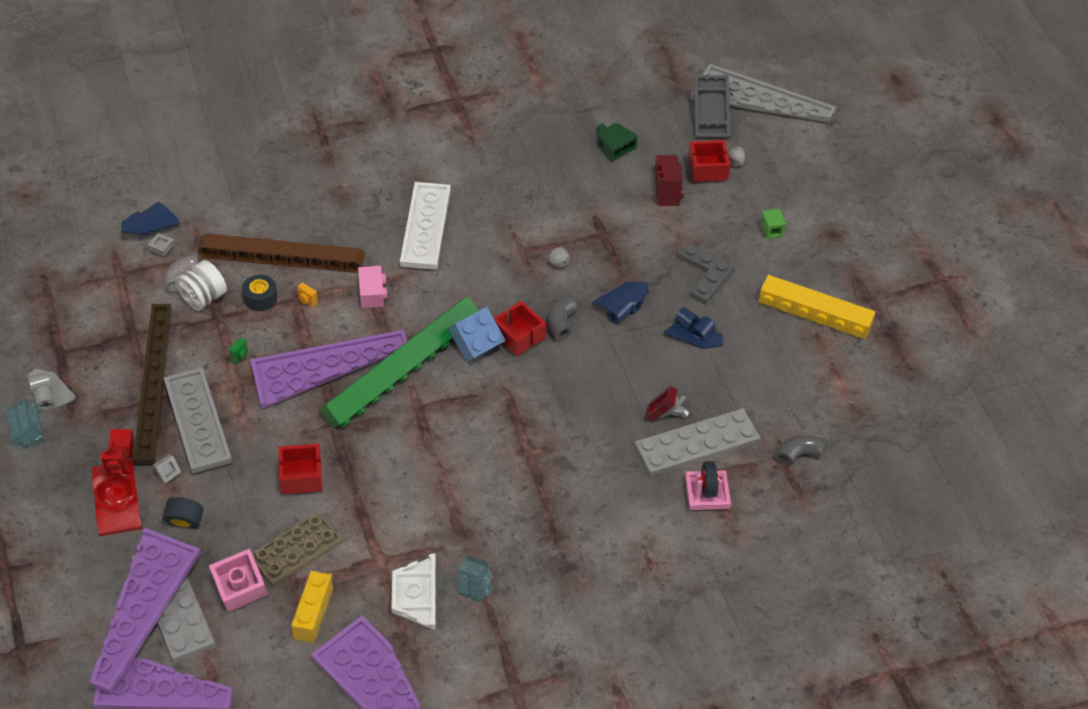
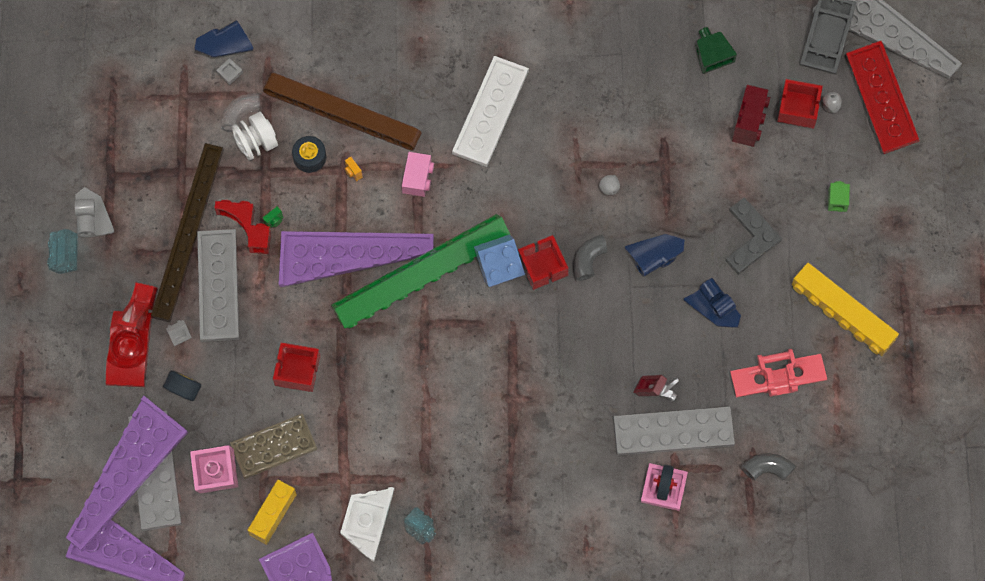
camera: 20 degrees right, 20 degrees up
none -> red arch [215,200,271,254]
none -> coral piece [730,349,827,398]
none -> red plate [846,40,920,154]

